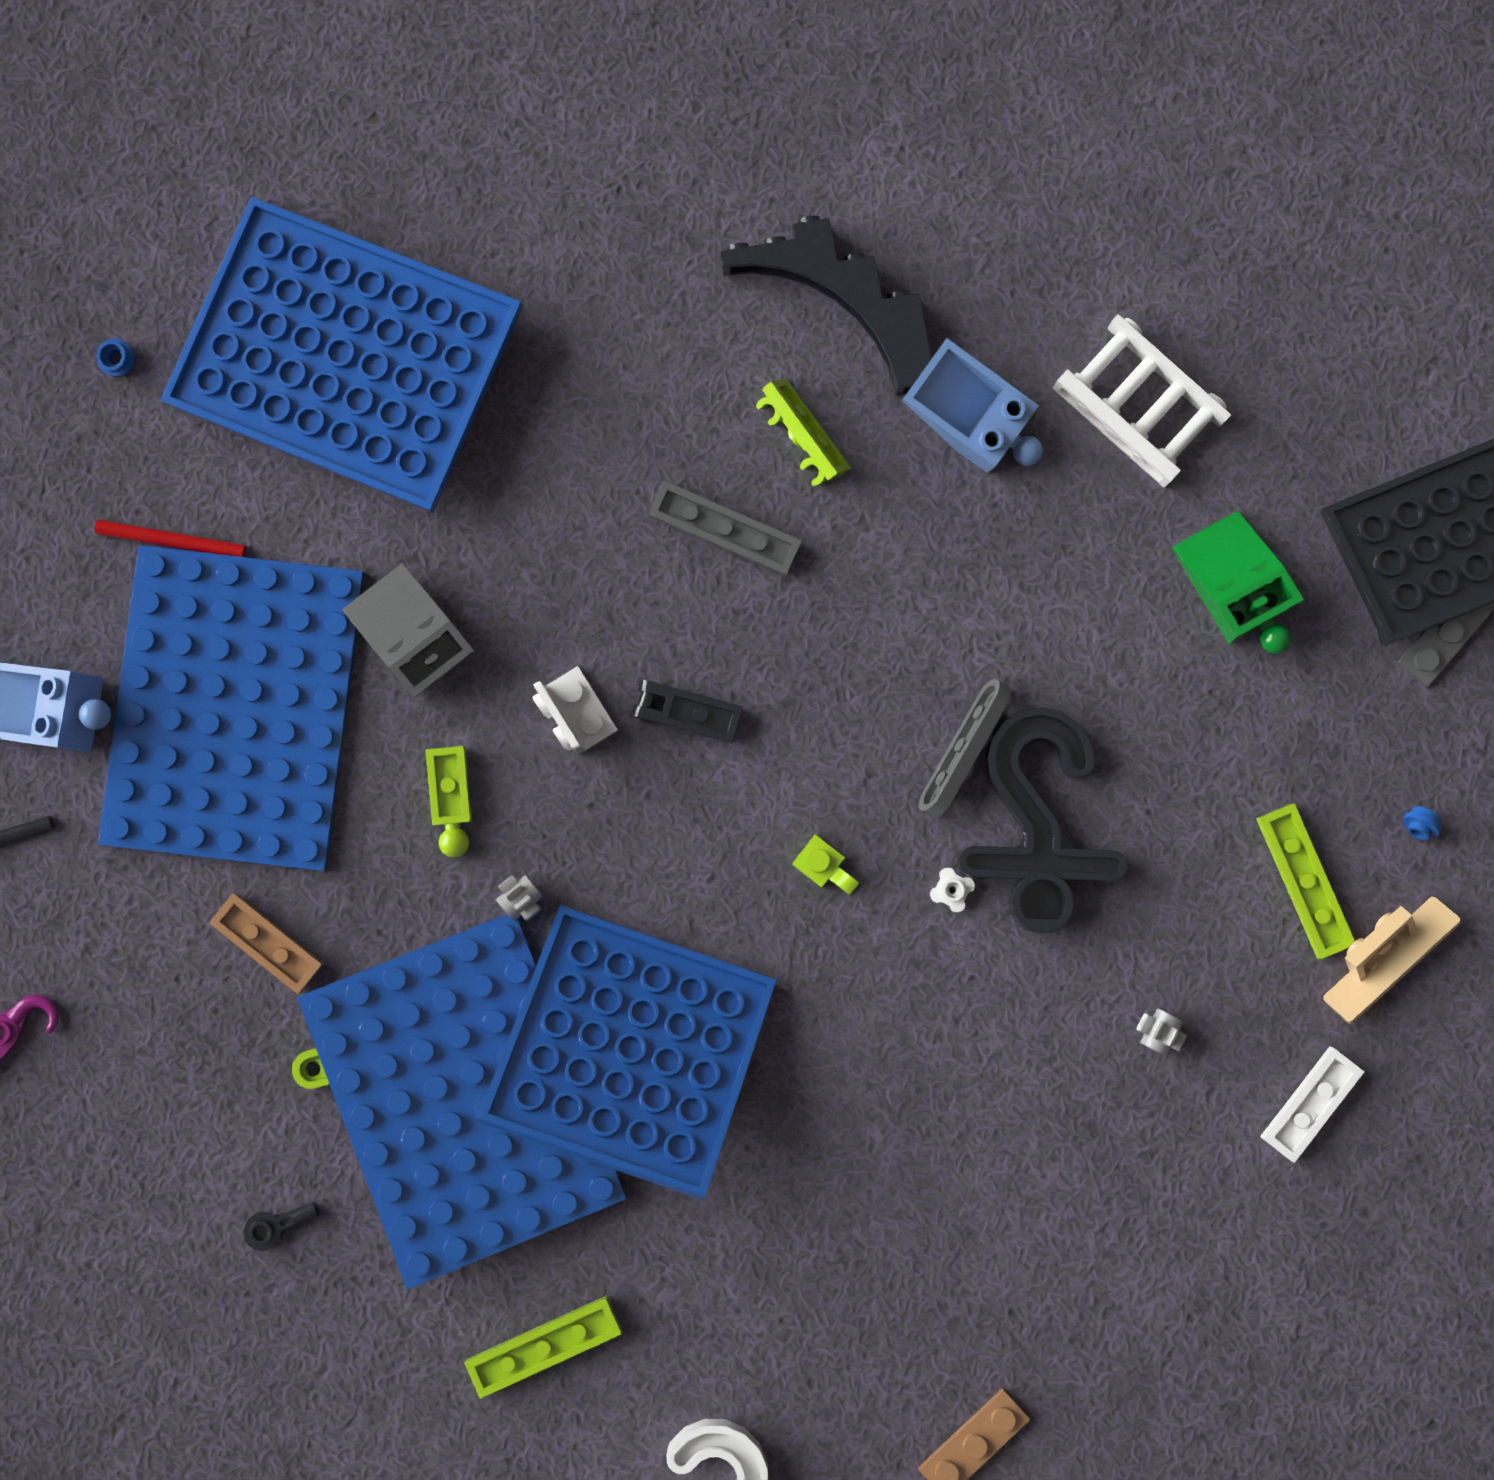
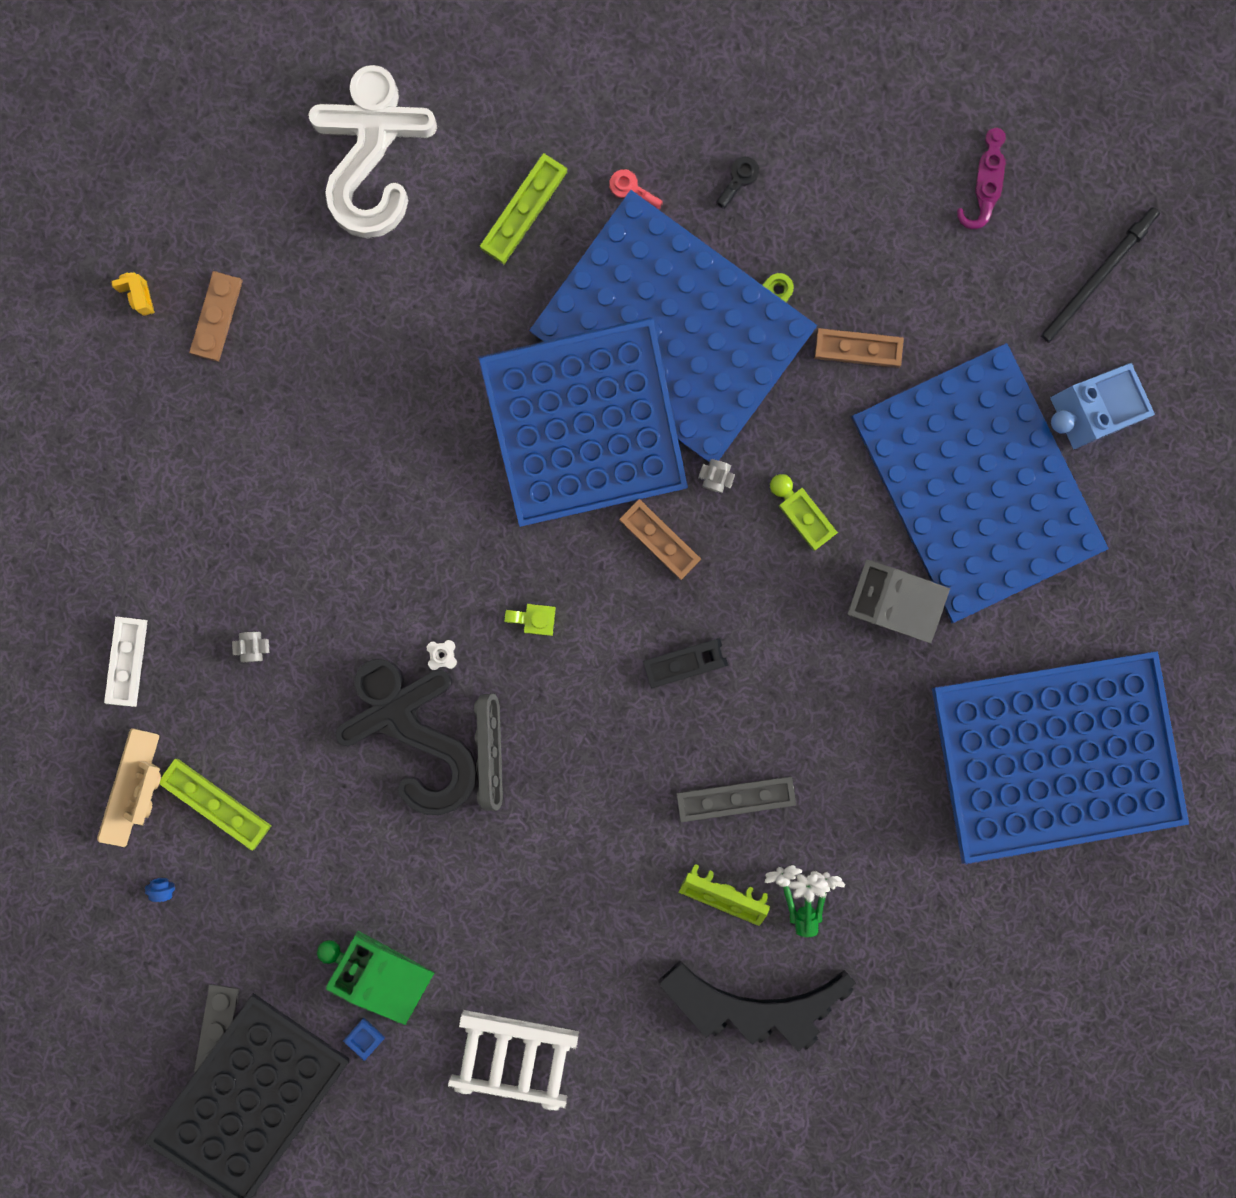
camera: 145 degrees right, 0 degrees up
red bar [95,519,247,557] -> none
blue plate [96,338,135,377] -> none
white bracket [532,666,618,754] -> none
medium blue slope [902,338,1043,473] -> none
none -> blue tile [343,1018,385,1061]
none -> coral plate [610,170,663,210]
none -> medium nougat plate [619,499,701,580]
none -> plant [765,865,845,937]

